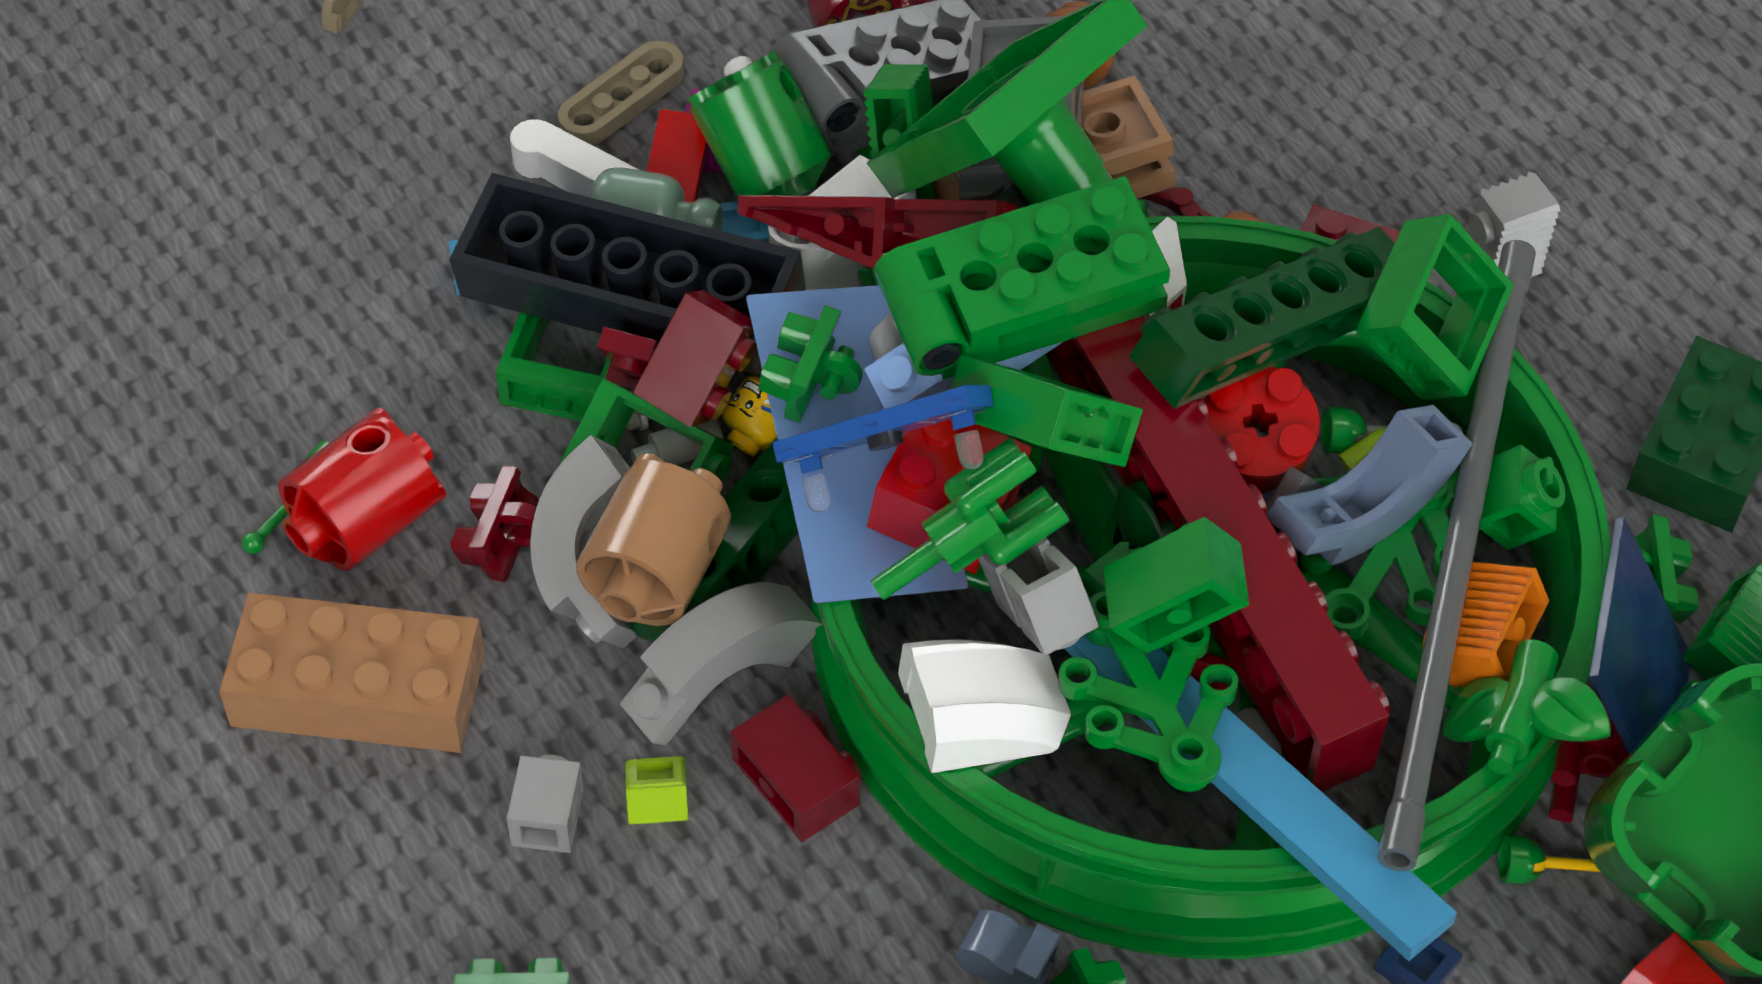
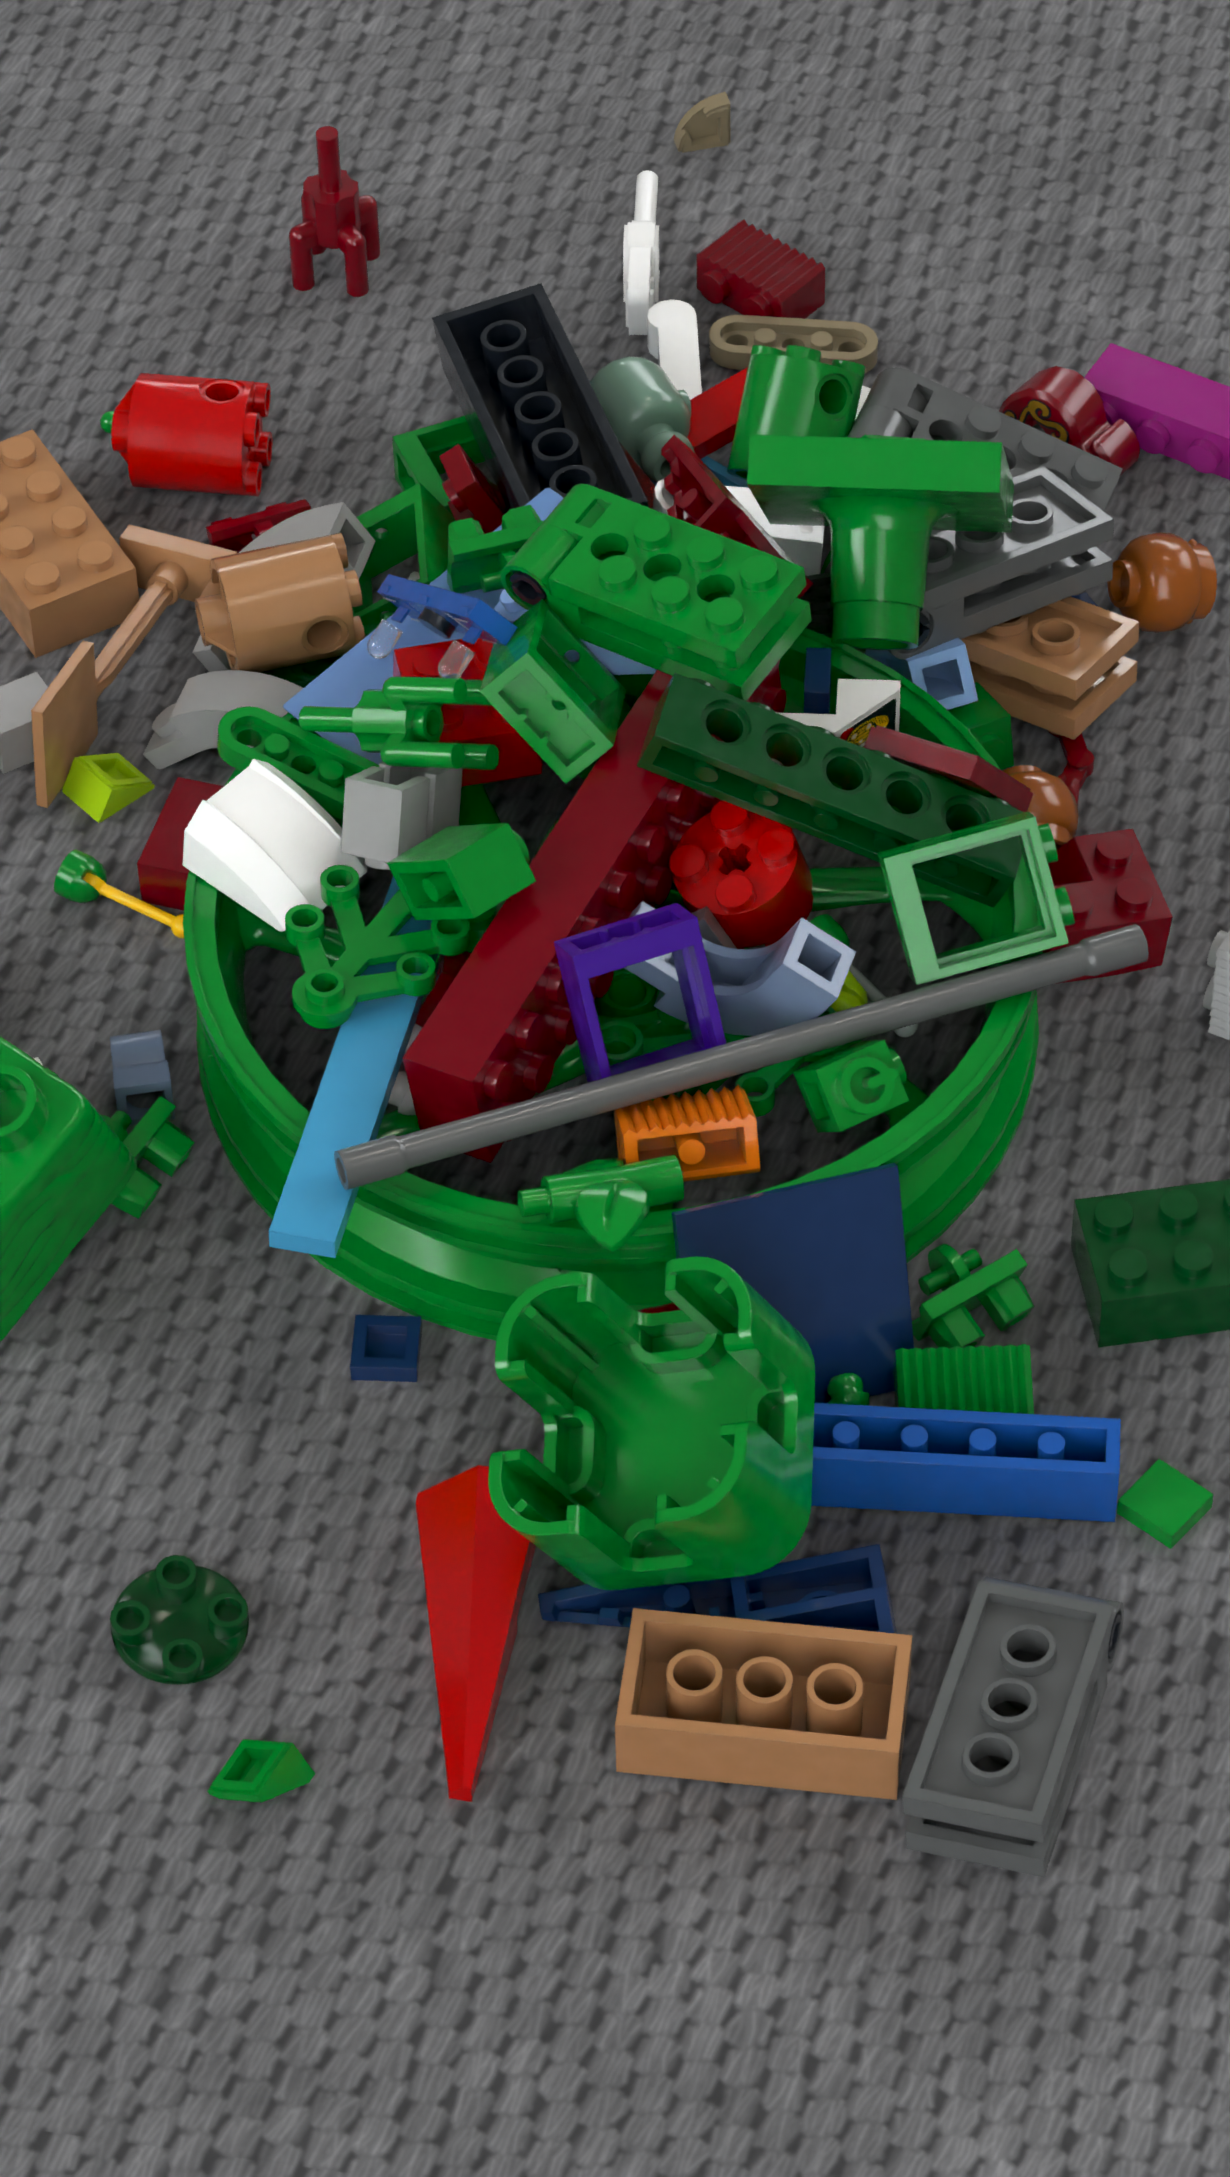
camera: 55 degrees right, 5 degrees down
dark red brick [633,290,757,428] -> none
none -> medium nougat piece [31,524,237,808]
none -> hinge [54,849,184,938]
none -> green plate [217,706,379,820]
none -> dark red plant [289,126,380,297]
none -> dark purple window [554,903,726,1083]
none -> white piece [623,170,660,335]
none -> dark red brick [696,219,825,319]
none -> dark red tile [864,725,1034,812]

